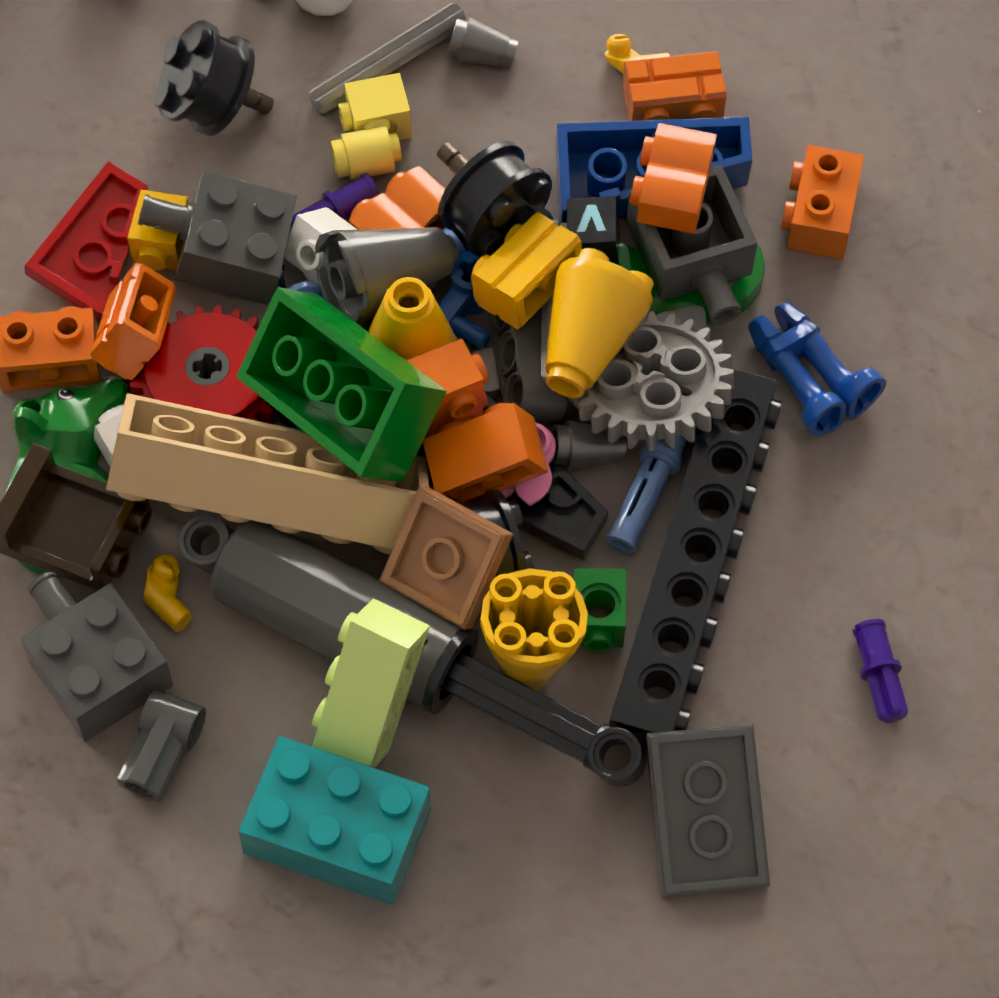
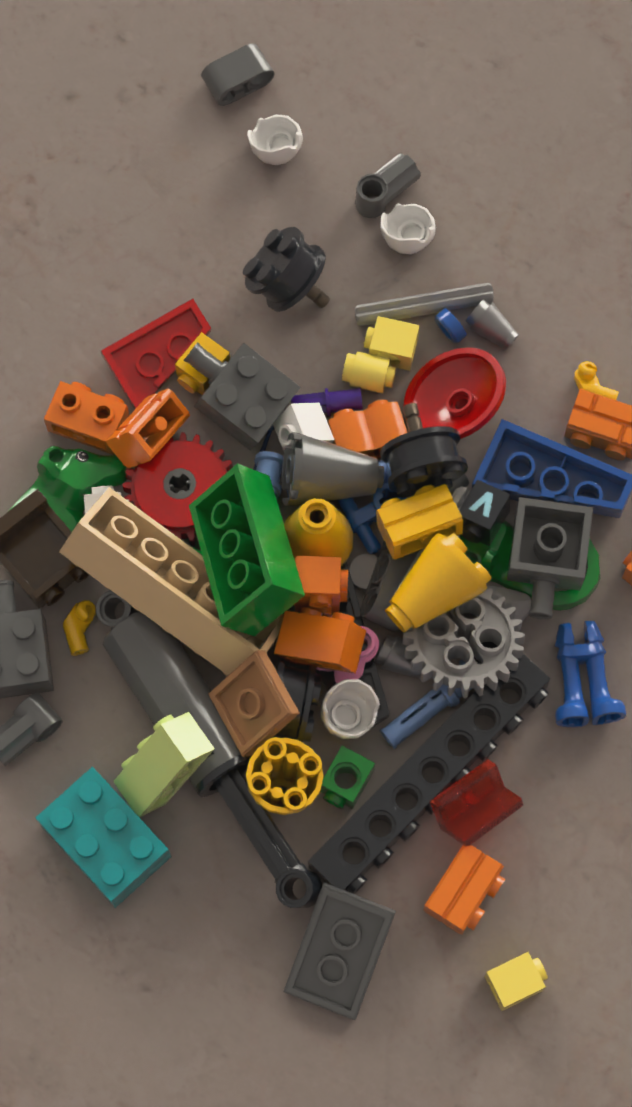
camera: 30 degrees right, 10 degrees up
orange brick [630,123,717,234] -> none
dark purple axle [852,619,908,723] -> none
none -> white hair [320,679,380,740]
none -> red dish [404,347,506,439]
none -> orange brick [423,842,505,935]
none -> clear red panel [430,759,524,846]
none -> blue tile [434,308,467,344]
none -> light yellow brick [484,952,548,1011]

